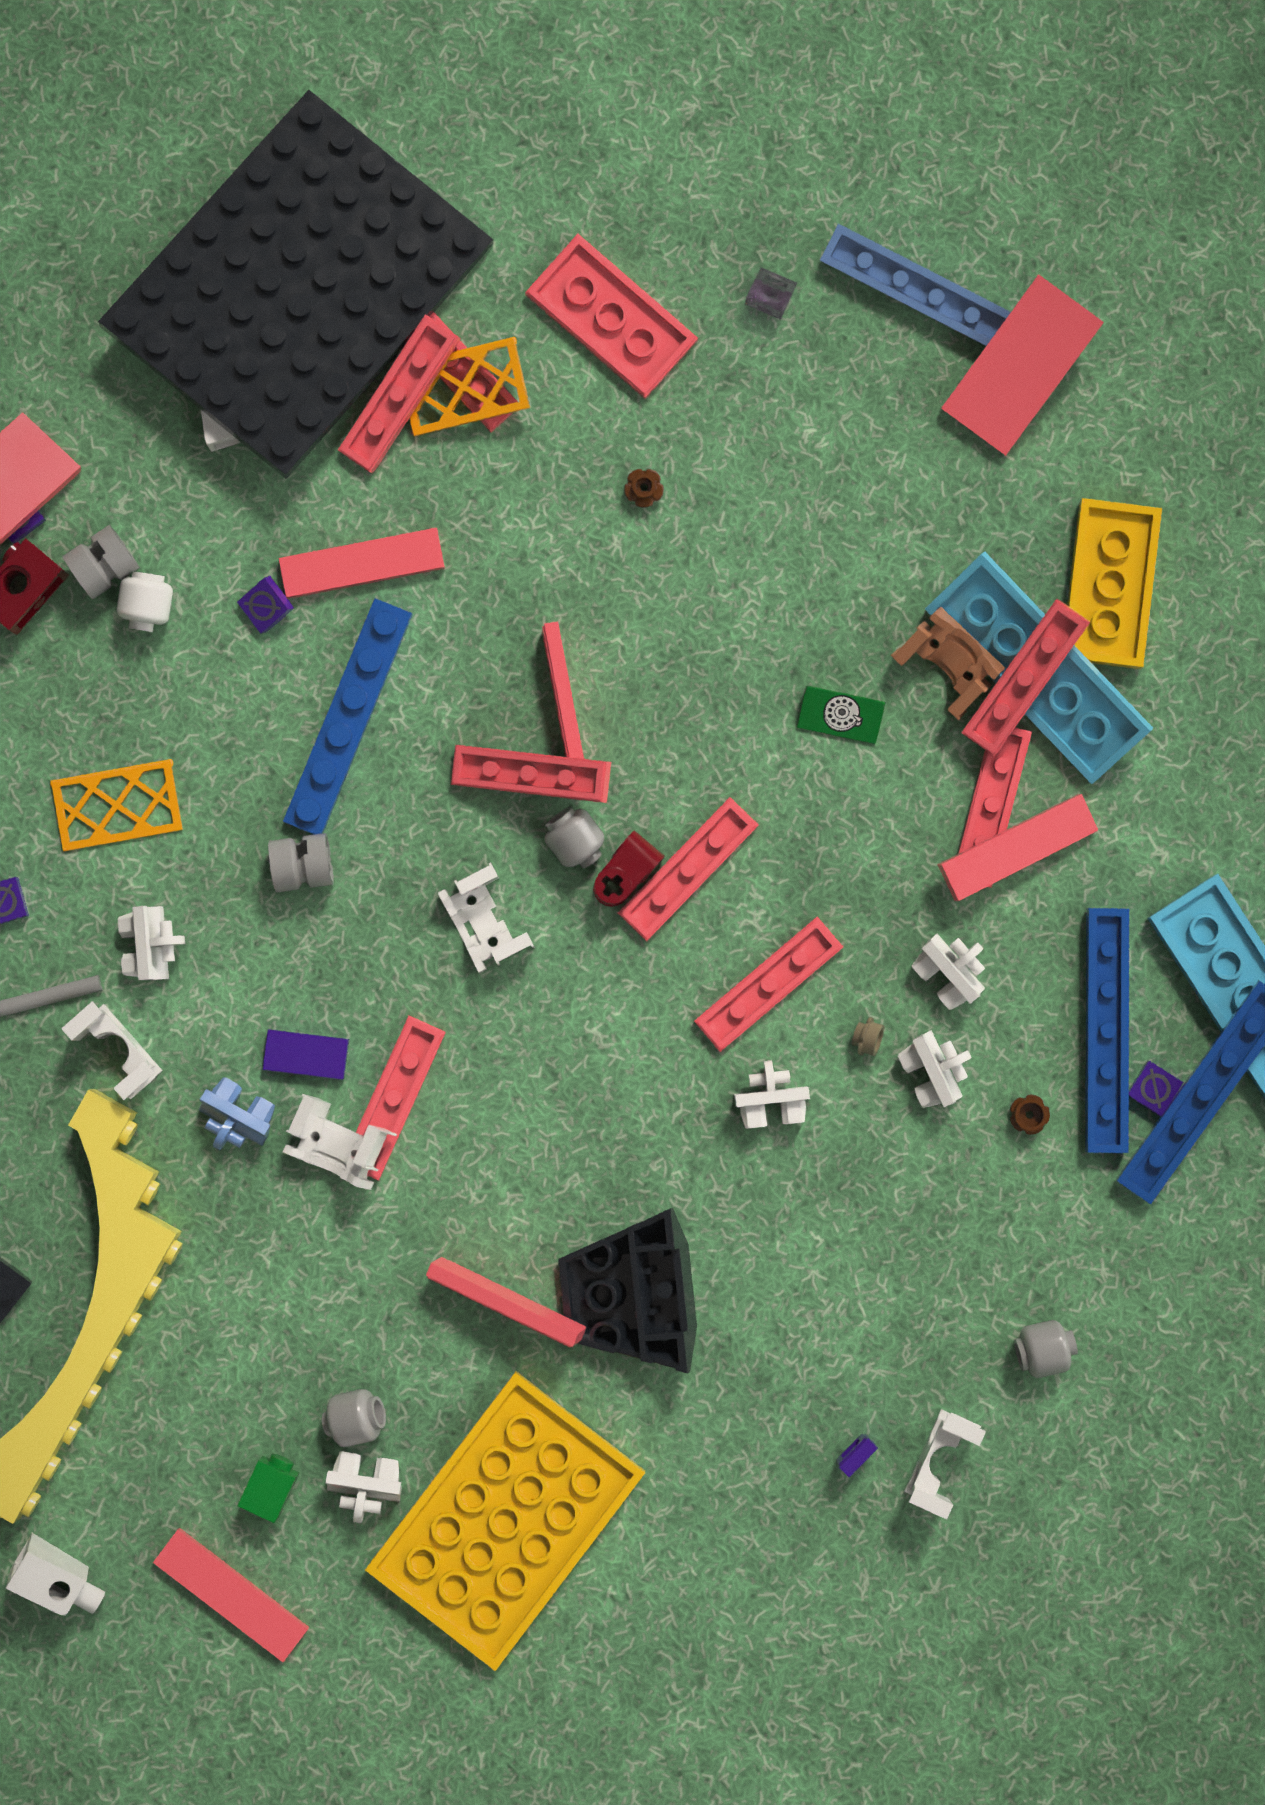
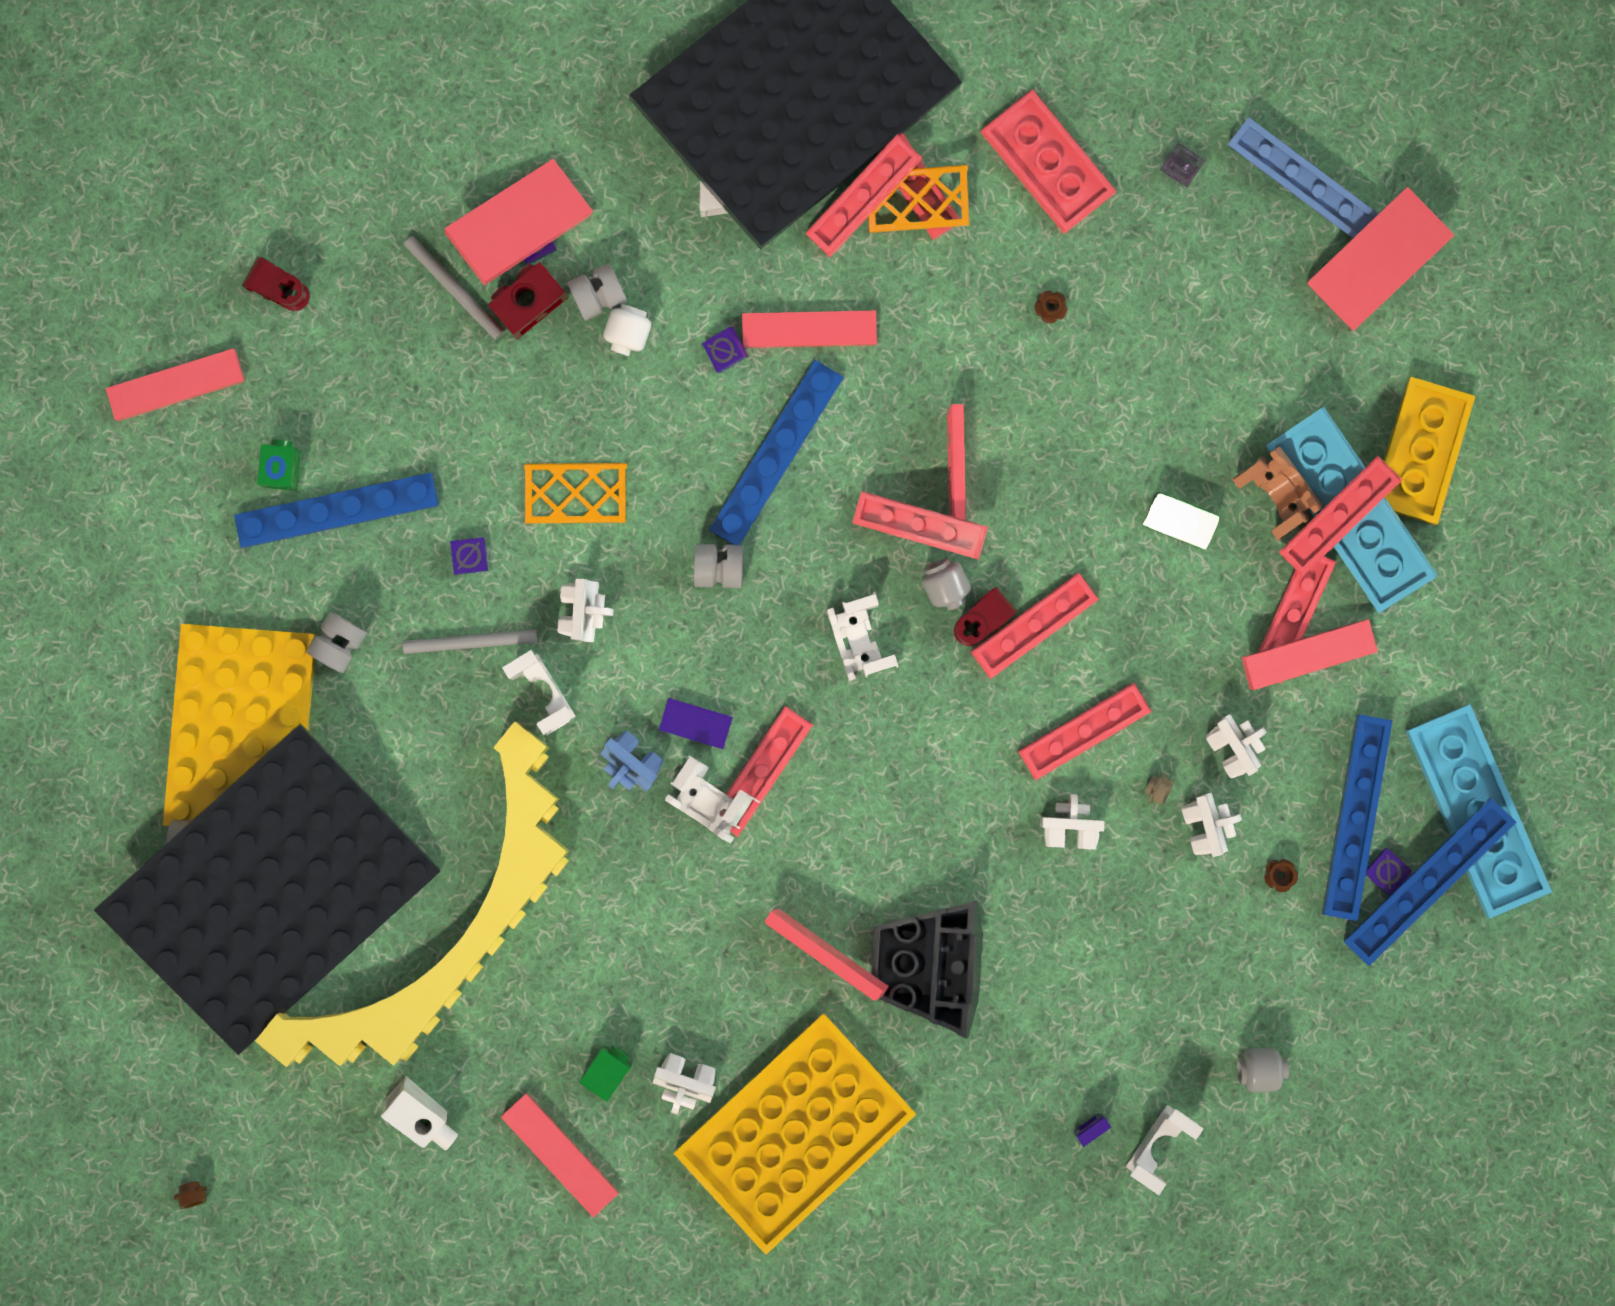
camera: 15 degrees right, 0 degrees up
light grey head [322,1389,386,1447] -> none

